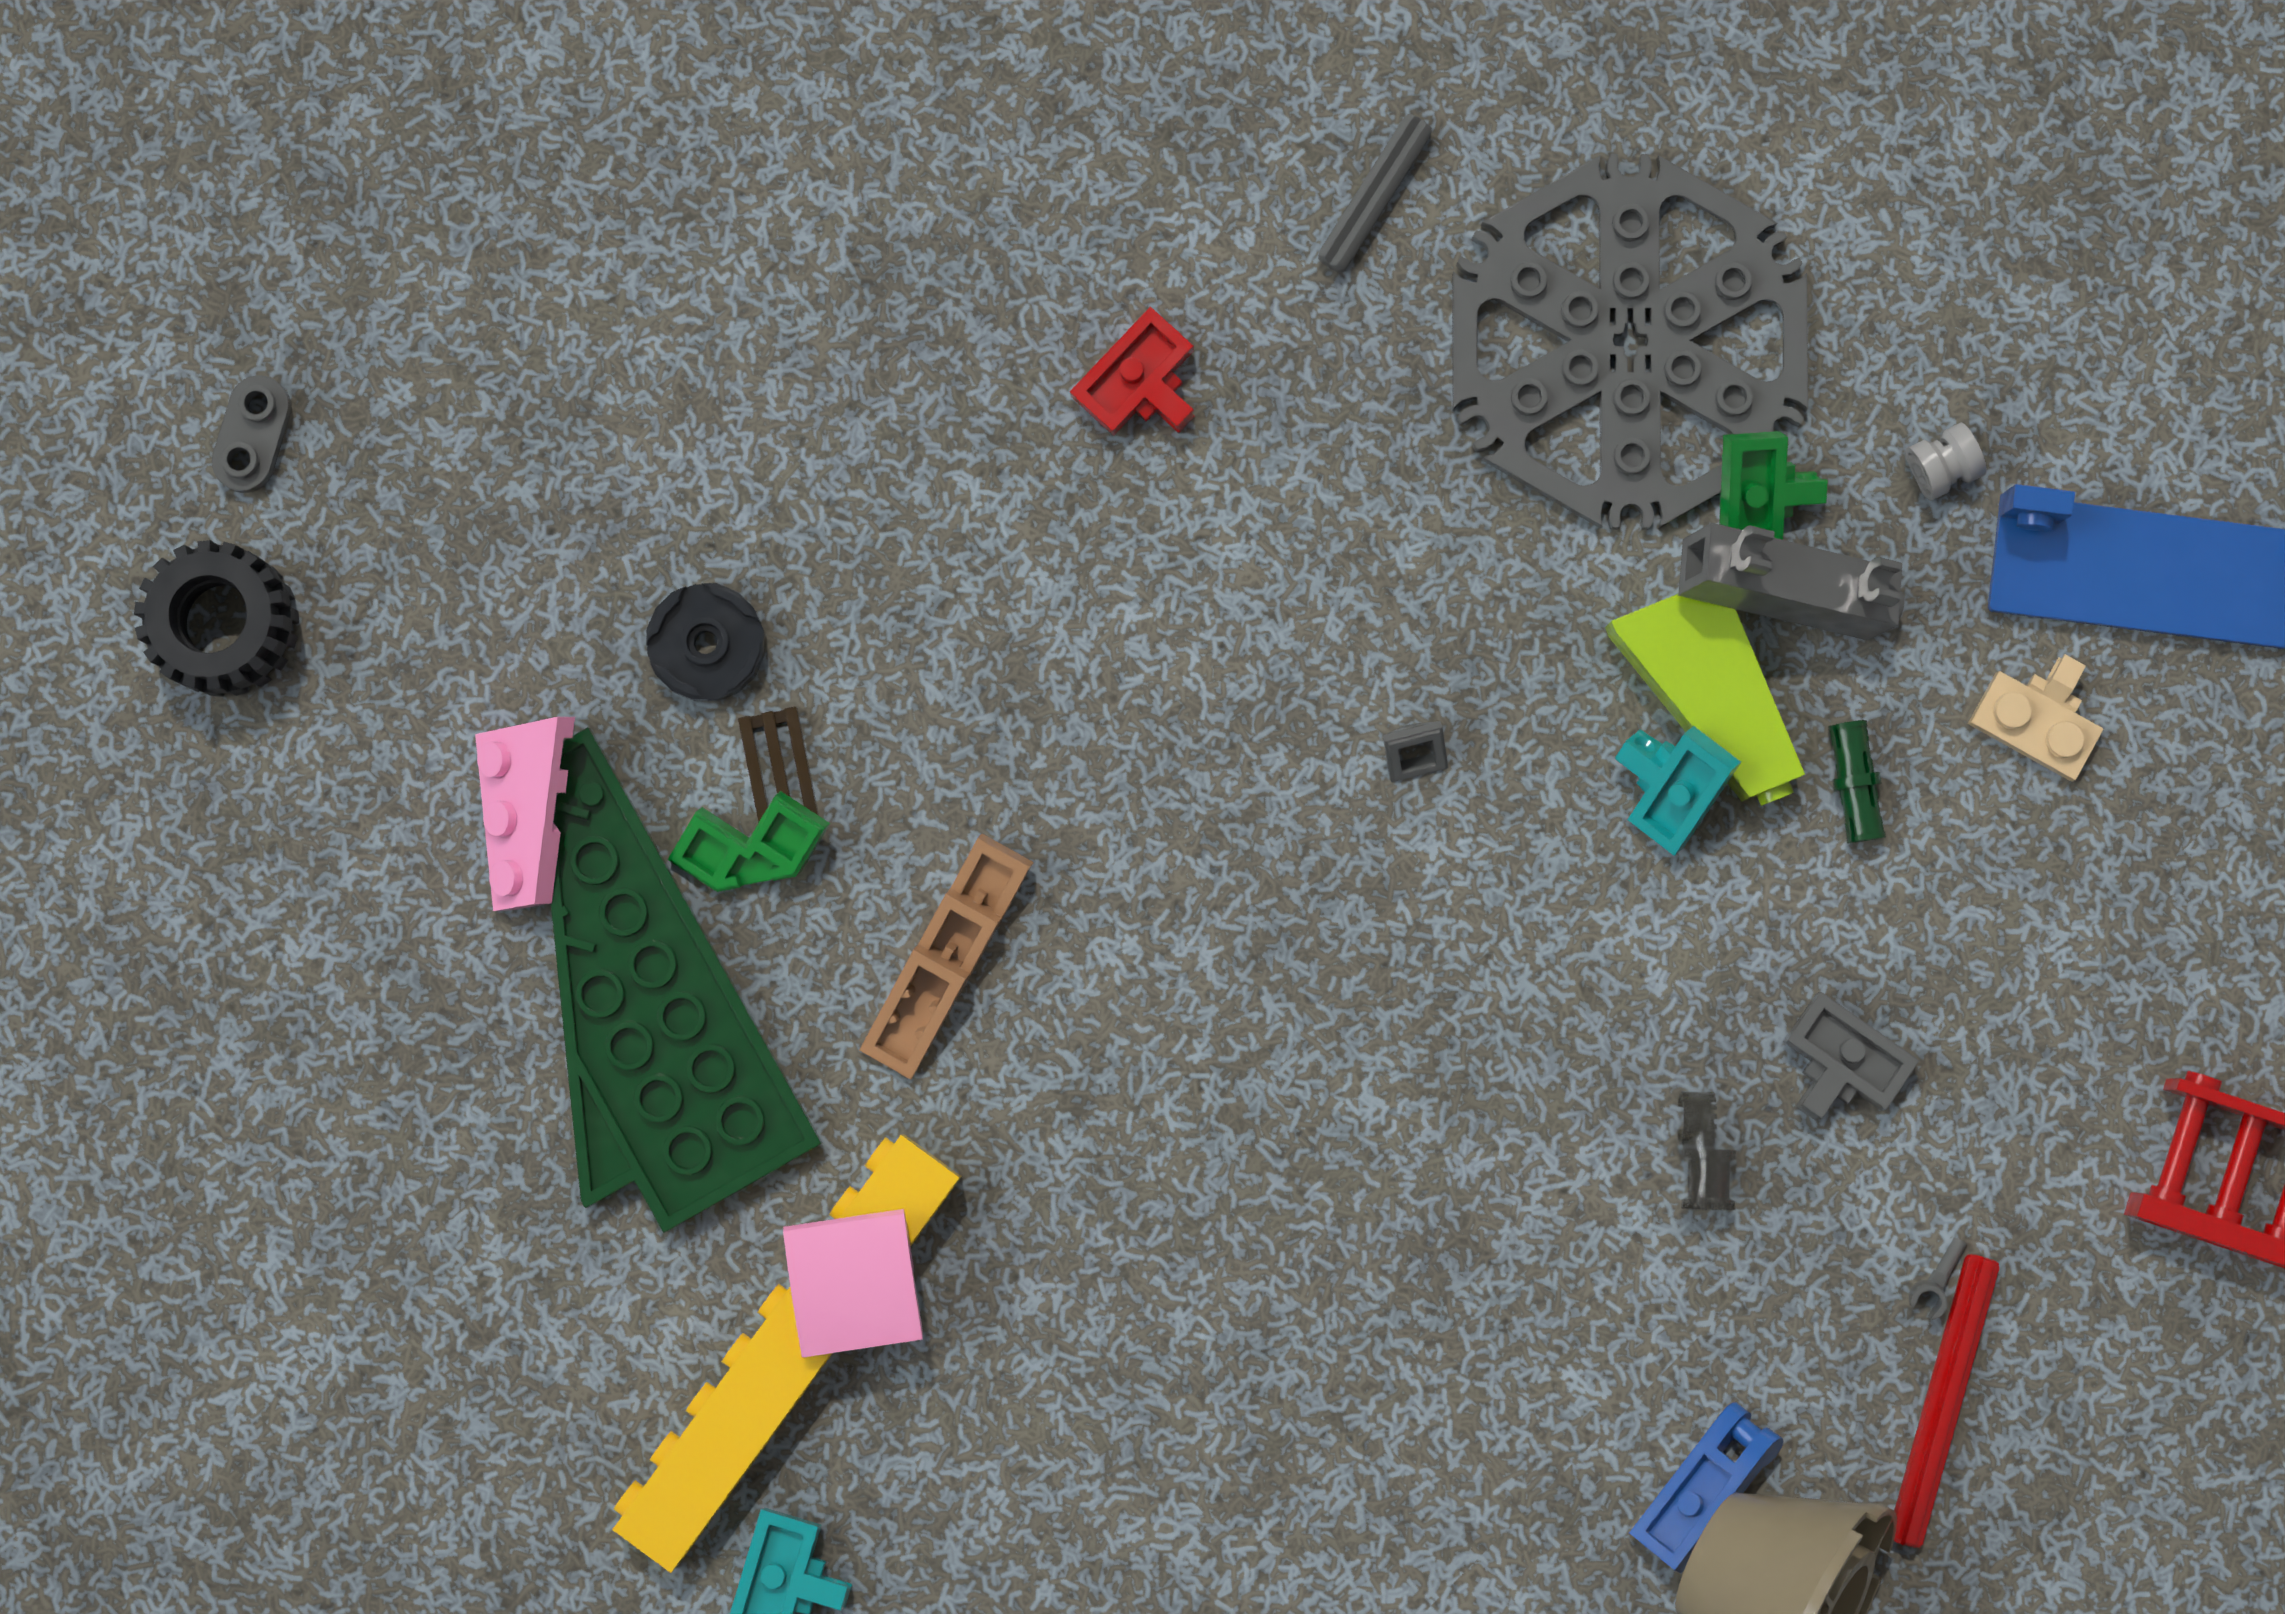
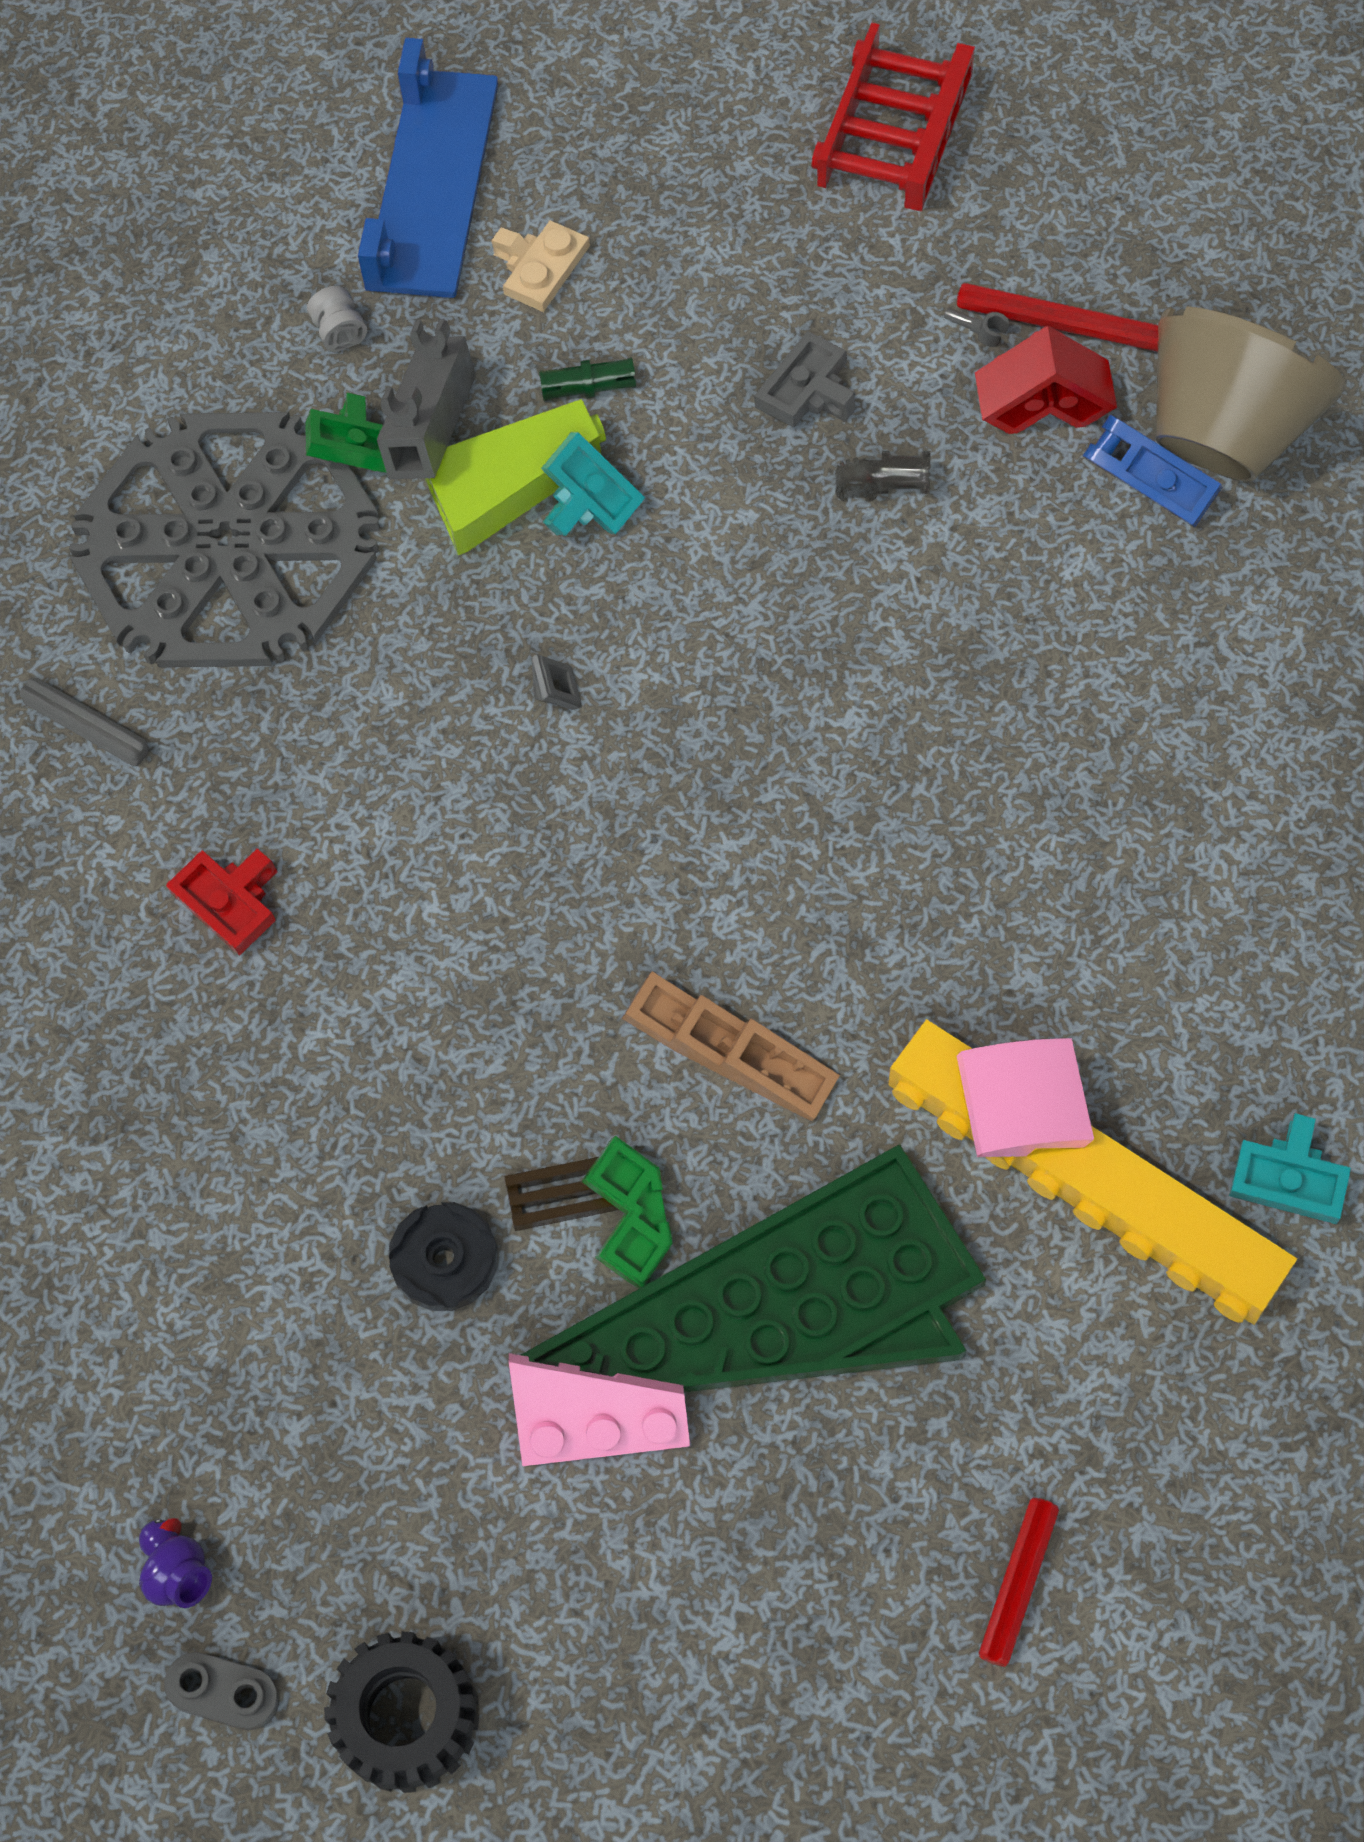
camera: 85 degrees left, 20 degrees down
none -> dark purple animal [139,1518,212,1608]
none -> red brick [975,325,1117,434]
none -> red axle [979,1497,1059,1667]

